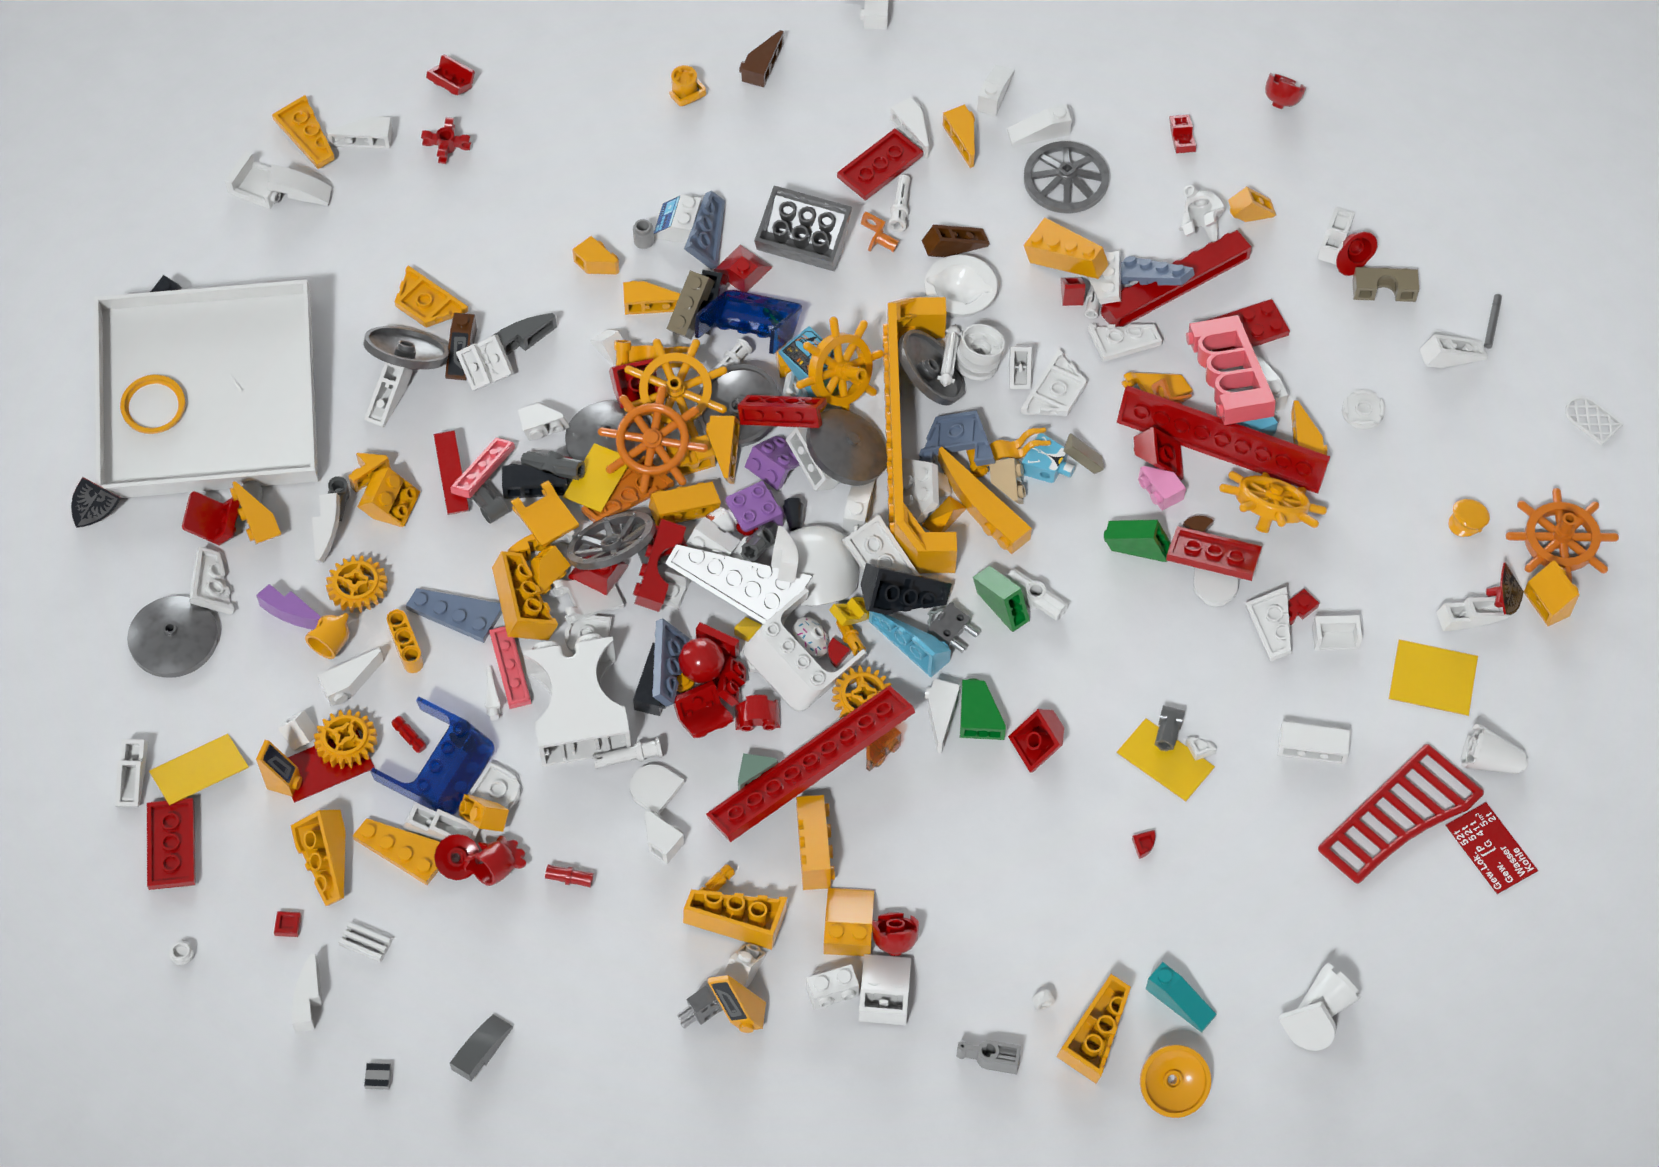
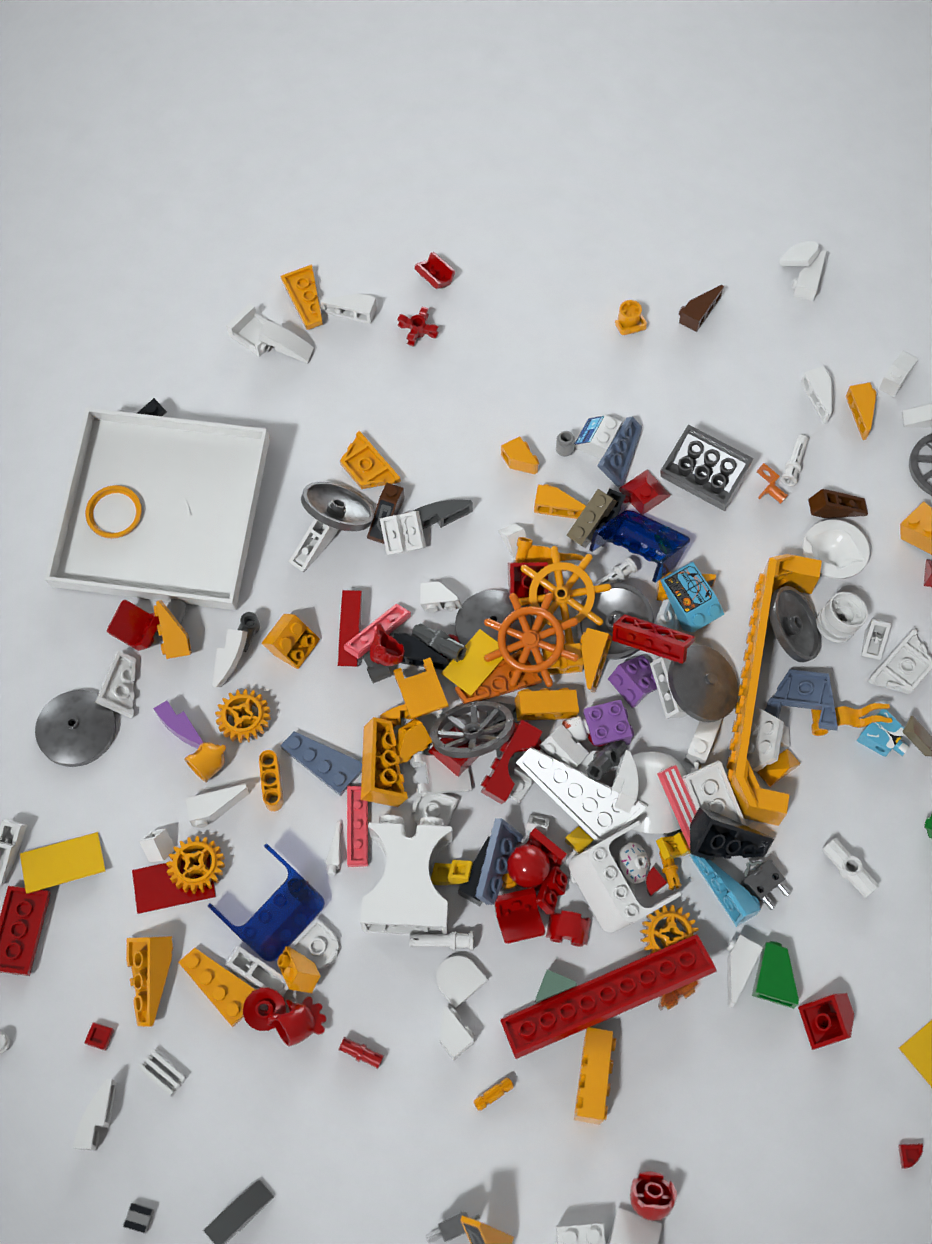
camera: 15 degrees right, 5 degrees up
shield [71,477,121,528] -> none
light orange slope [256,740,302,796] -> none
light orange slope [348,453,391,492] -> none
red axle [391,716,426,753] -> none
light orange wedge [683,889,788,950] -> none
white slope [724,943,766,988] -> none
black cone [782,498,804,531] -> none
light orange piece [796,316,884,412] -> none
light orange slope [824,888,874,956] -> none
red plate [837,128,923,201] -> none
white wheel [937,325,962,387] -> none
light orange slope [938,446,1032,554] -> none
green slope [973,566,1030,632] -> none
tan slope [989,458,1026,504] -> none
none -> red hair [370,623,404,666]
none -> yellow slope [431,860,473,885]
none -> white plate [526,814,550,835]
none -> coral tile [657,765,697,849]

